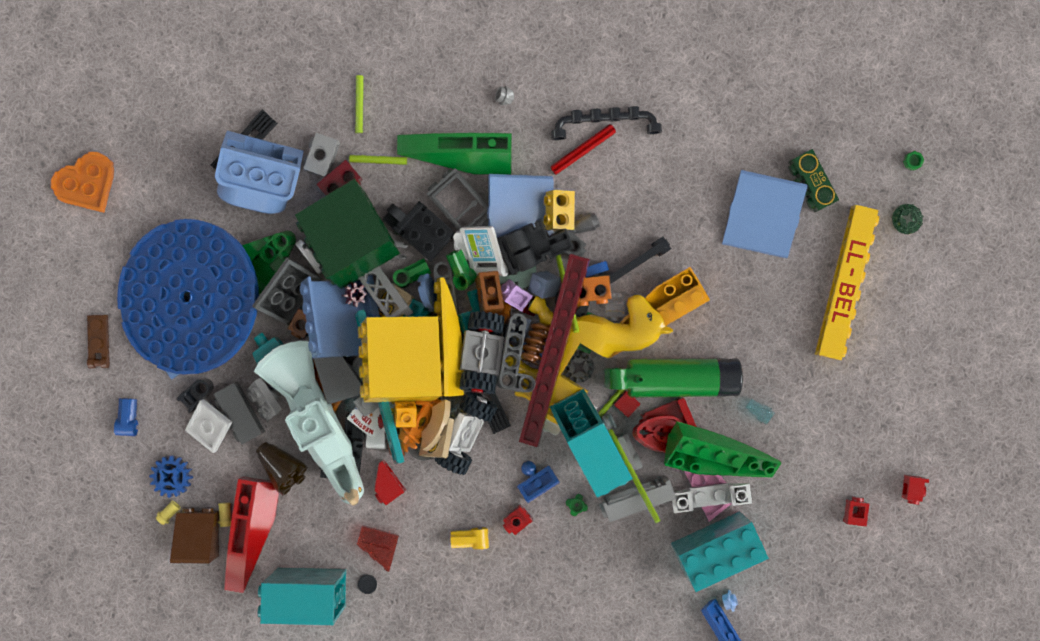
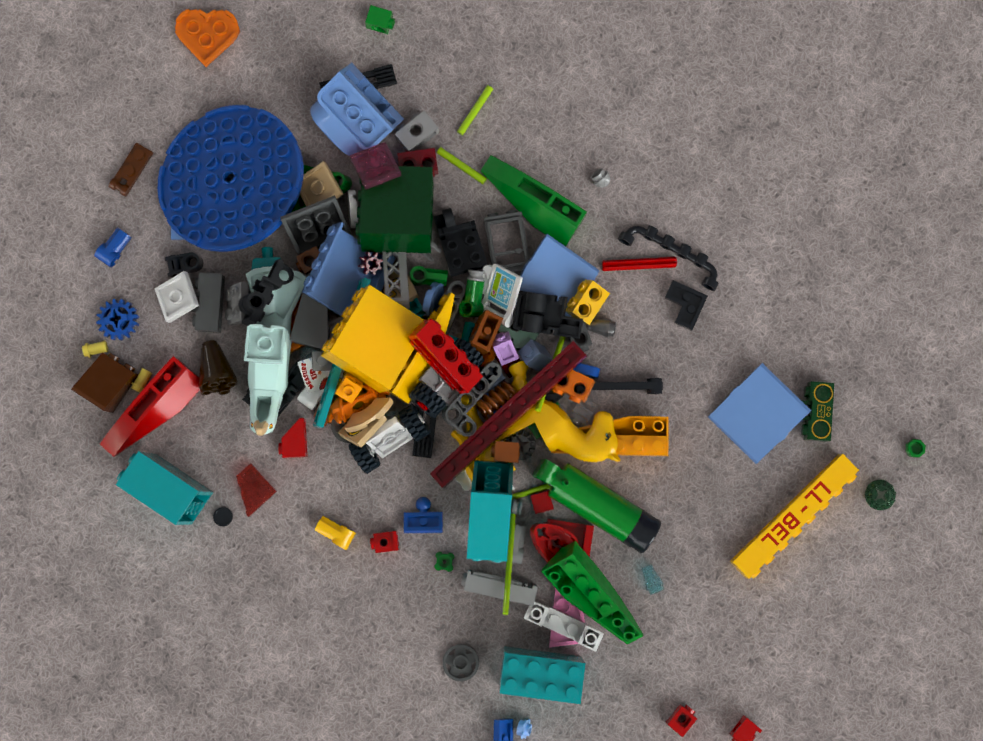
camera: 30 degrees right, 5 degrees down
none -> black plate [238,259,294,326]
none -> tan tile [300,161,343,207]
none -> clear pink plate [350,142,401,190]
none -> green brick [365,5,395,34]
none -> red brick [408,319,483,394]
none -> dark grey wheel [443,644,479,681]
none -> light grey bush [467,269,485,281]
none -> dark orange brick [491,441,520,463]
none -> black plate [665,280,708,331]

